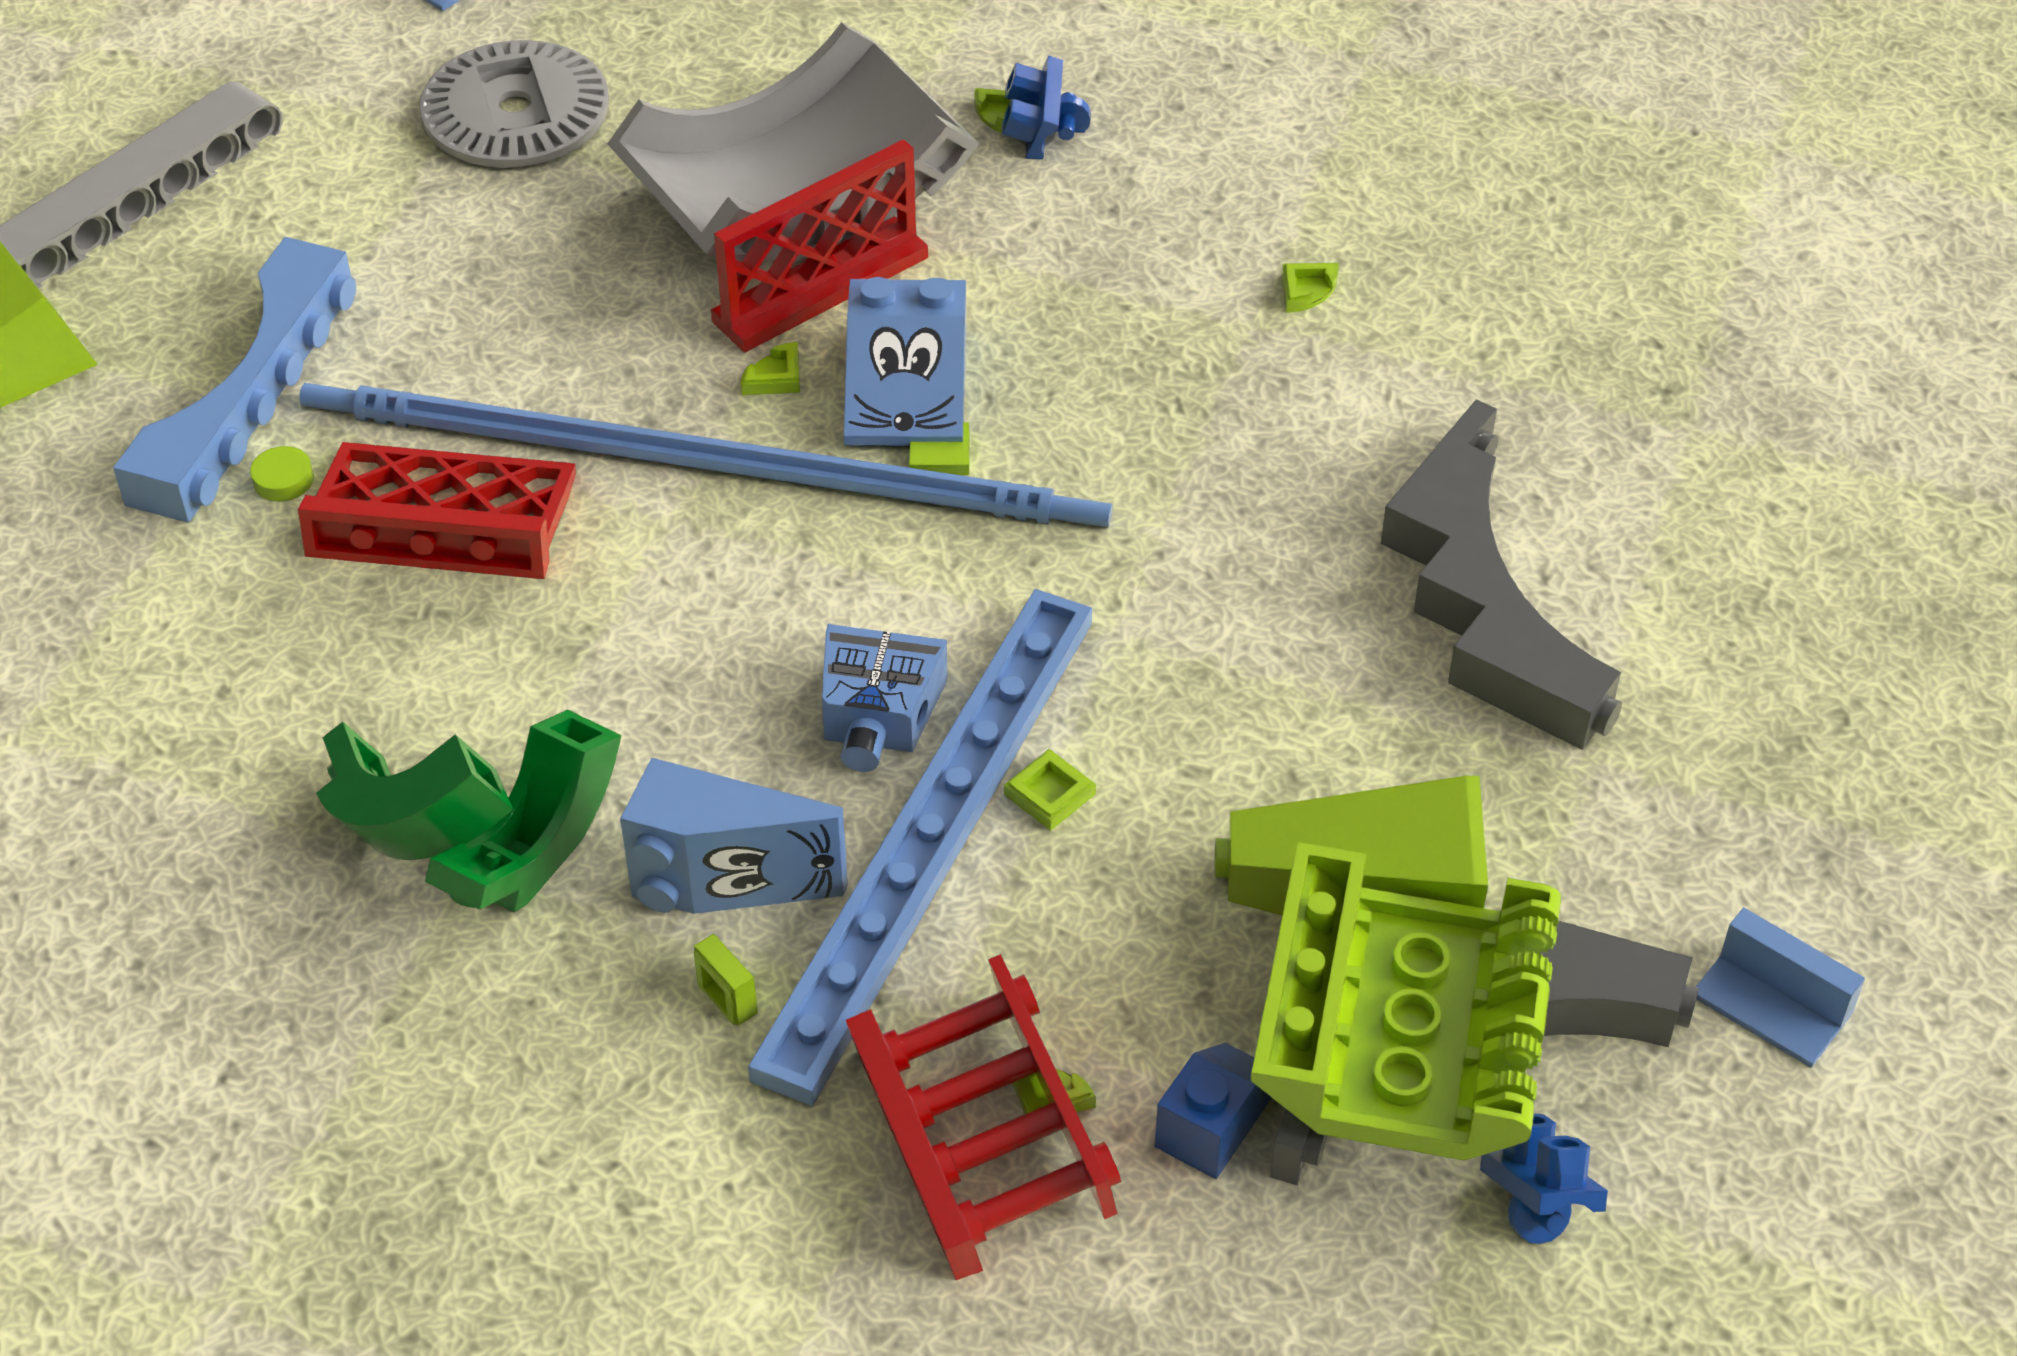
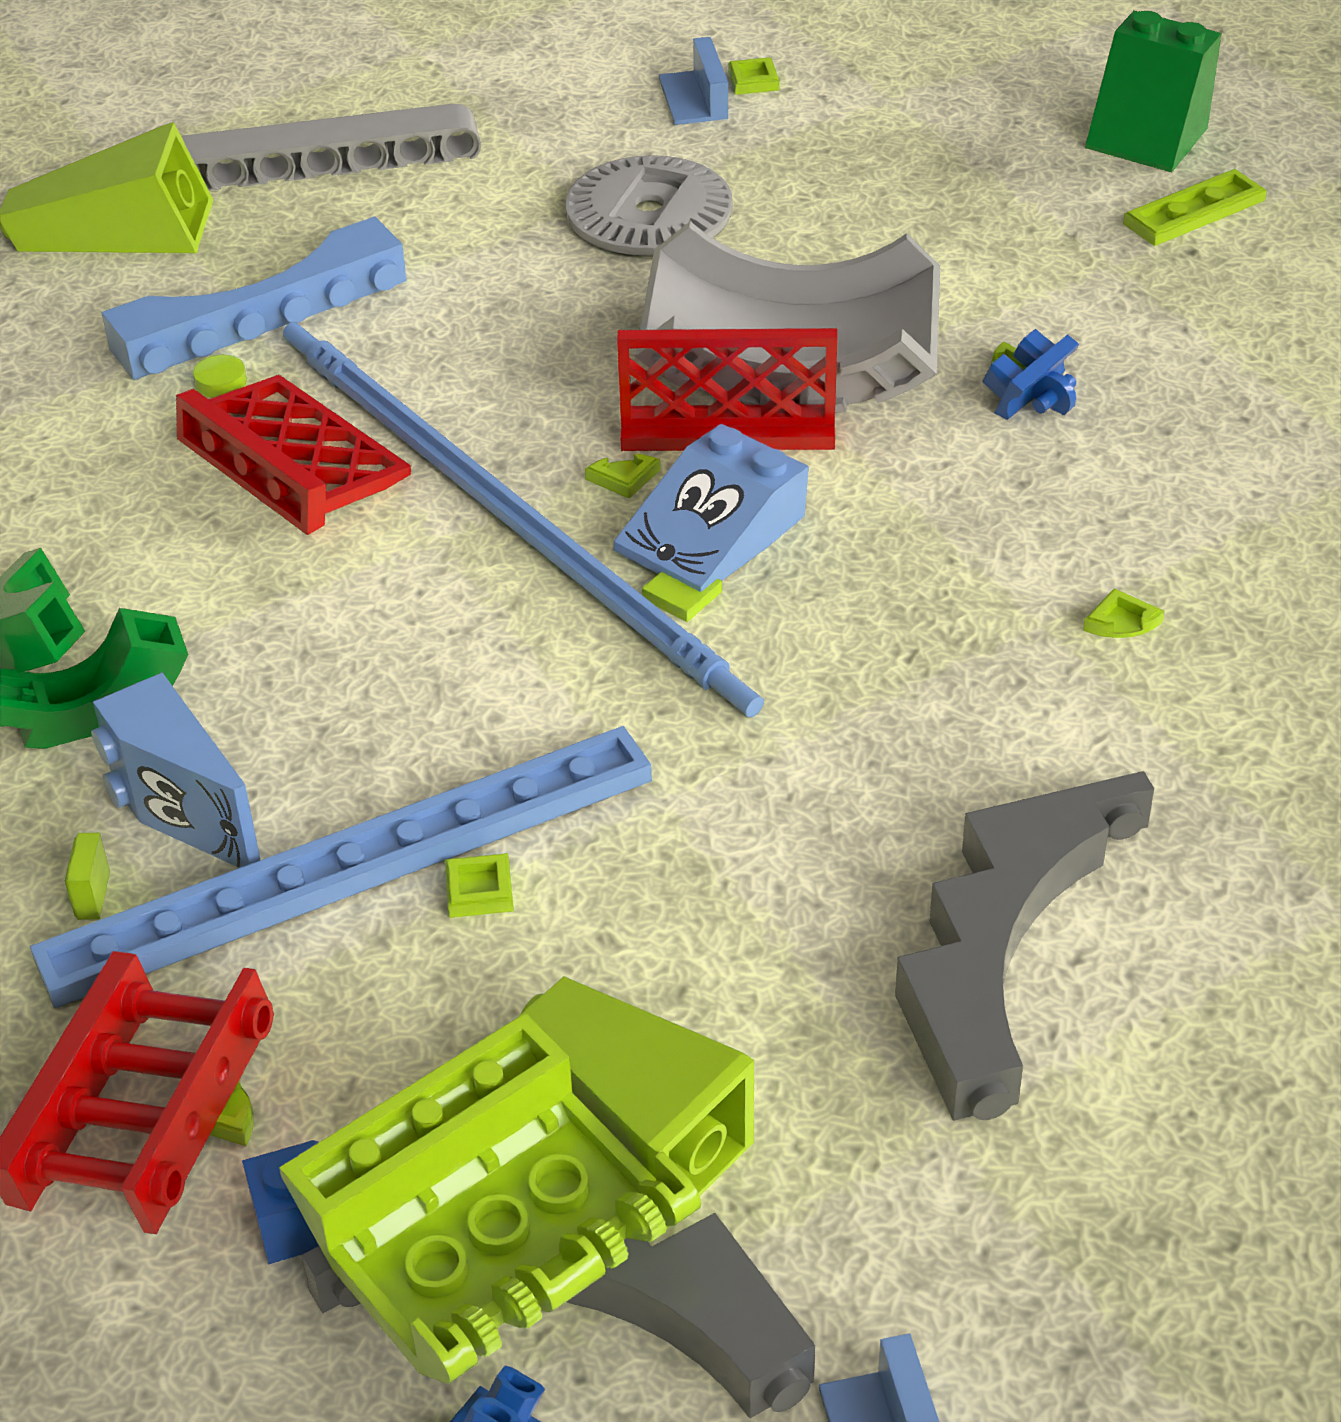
camera: 40 degrees right, 5 degrees down
medium blue torso [822,624,948,772] -> none

